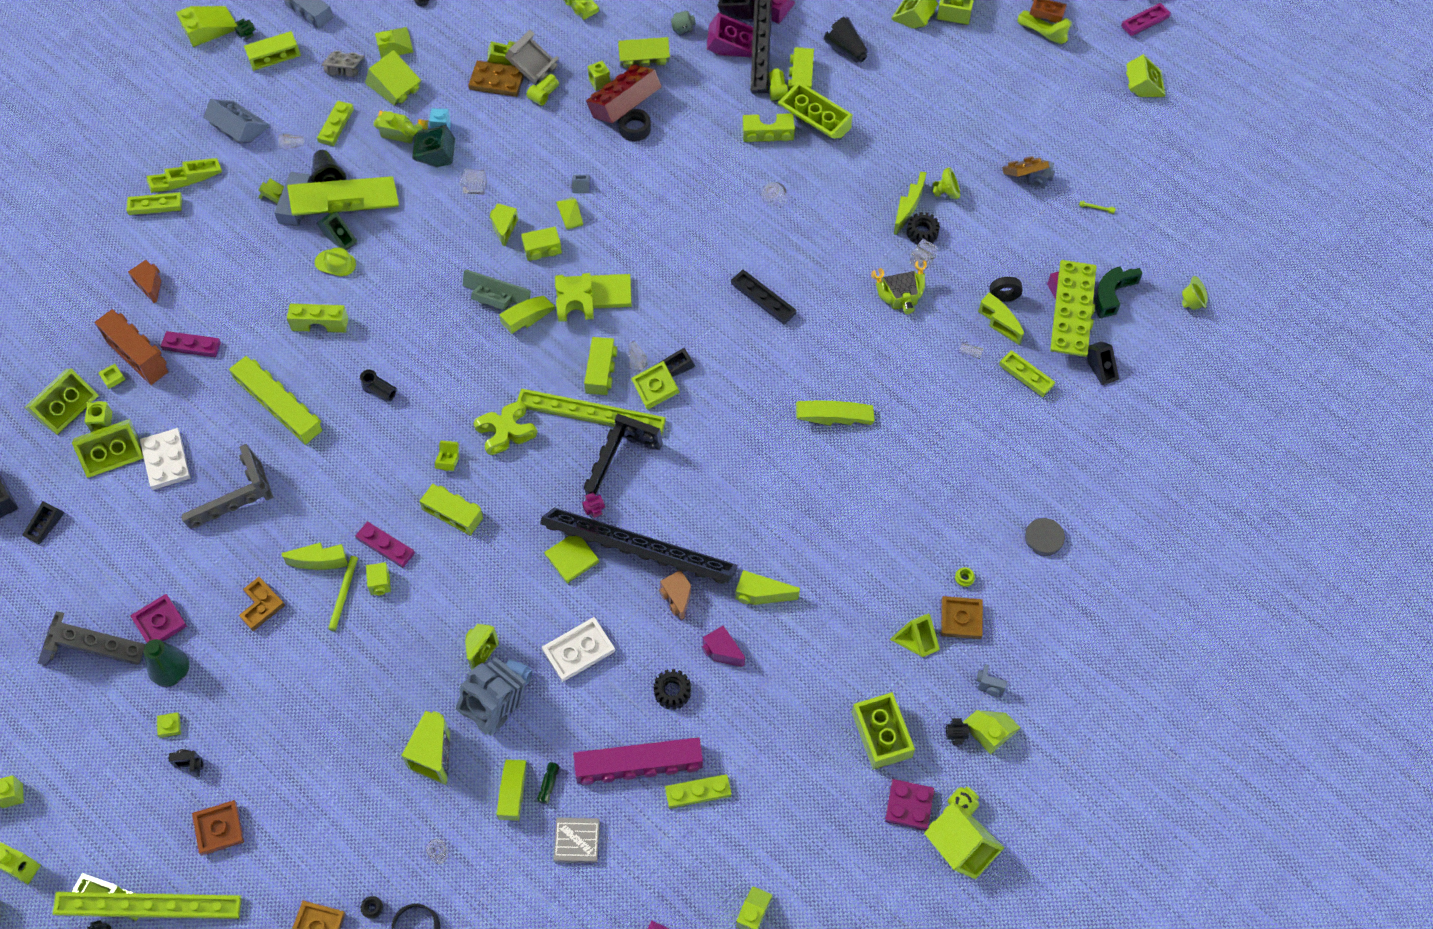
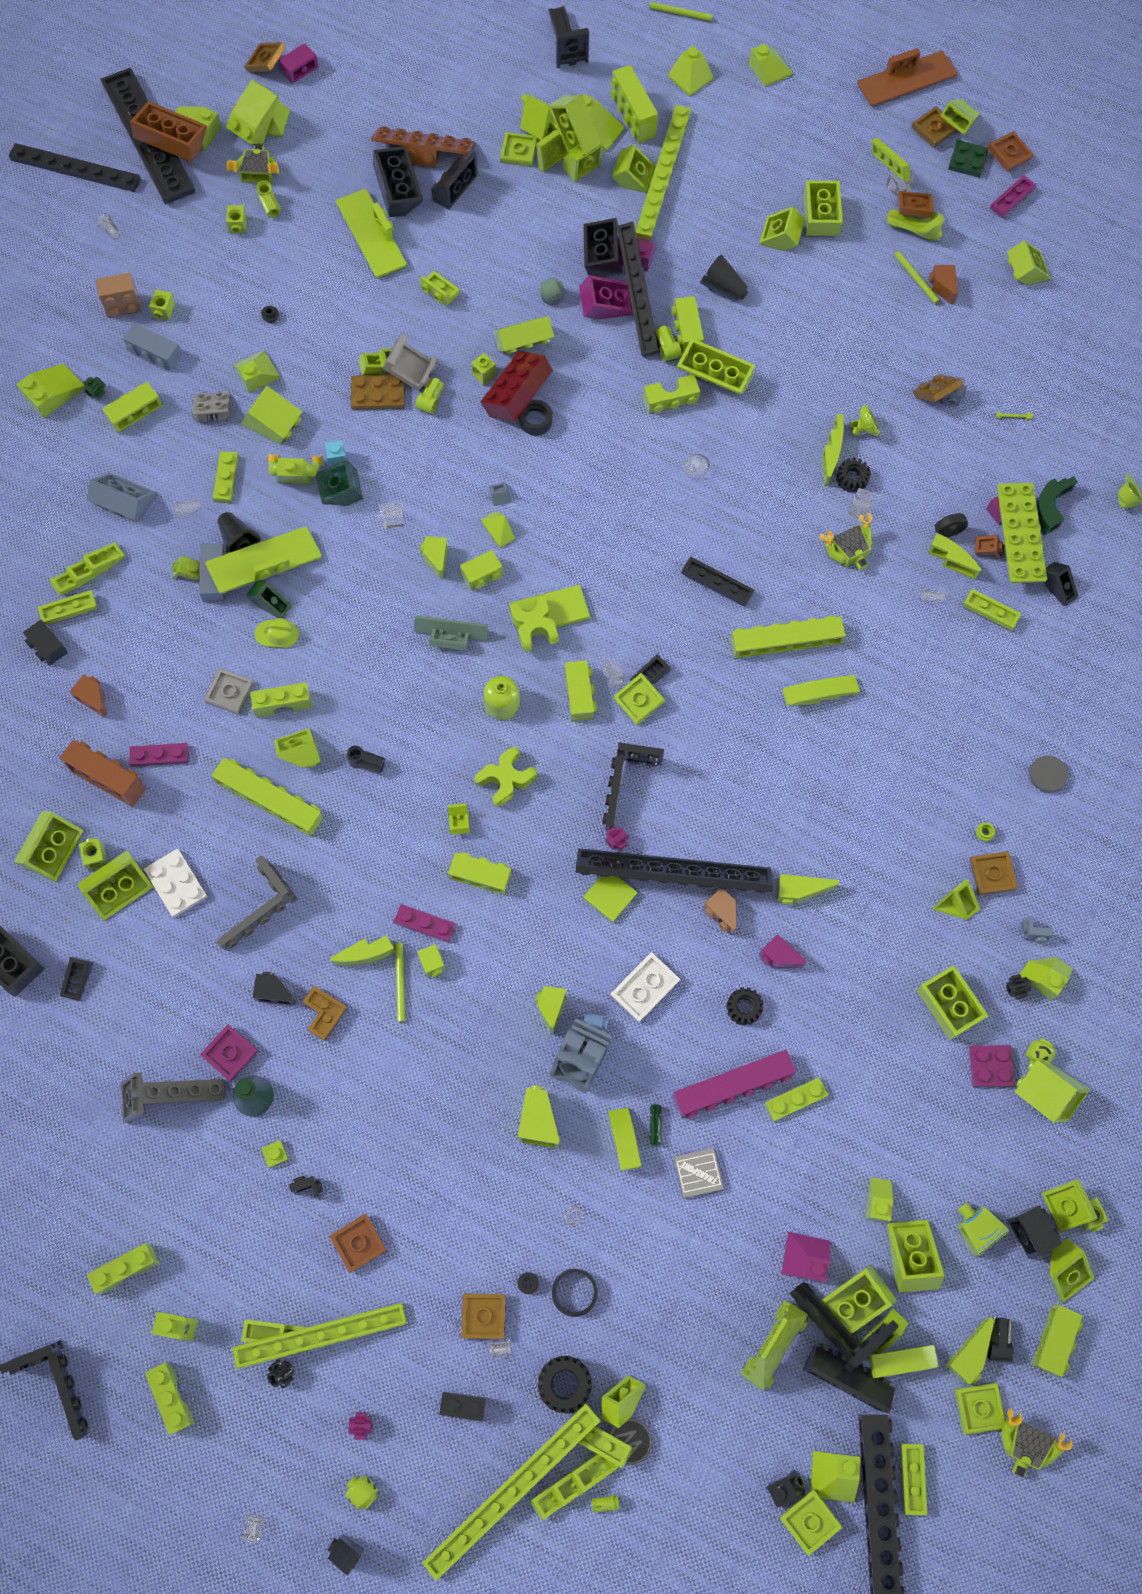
camera: 15 degrees left, 10 degrees up
lime plate [98,363,125,389] -> none
lime slope [499,295,555,334] -> none
lime tile [517,388,666,436] -> none
none -> black brick [23,620,68,666]
none -> light grey tile [204,668,255,715]
none -> black slope [252,971,296,1005]
none -> lime slope [273,728,321,768]
none -> lime cylinder [483,675,520,720]
none -> lime brick [730,615,846,659]
none -> lime bar [894,251,940,304]
none -> dark orange slope [929,265,958,304]
none -> dark orange bracket [975,535,1004,559]

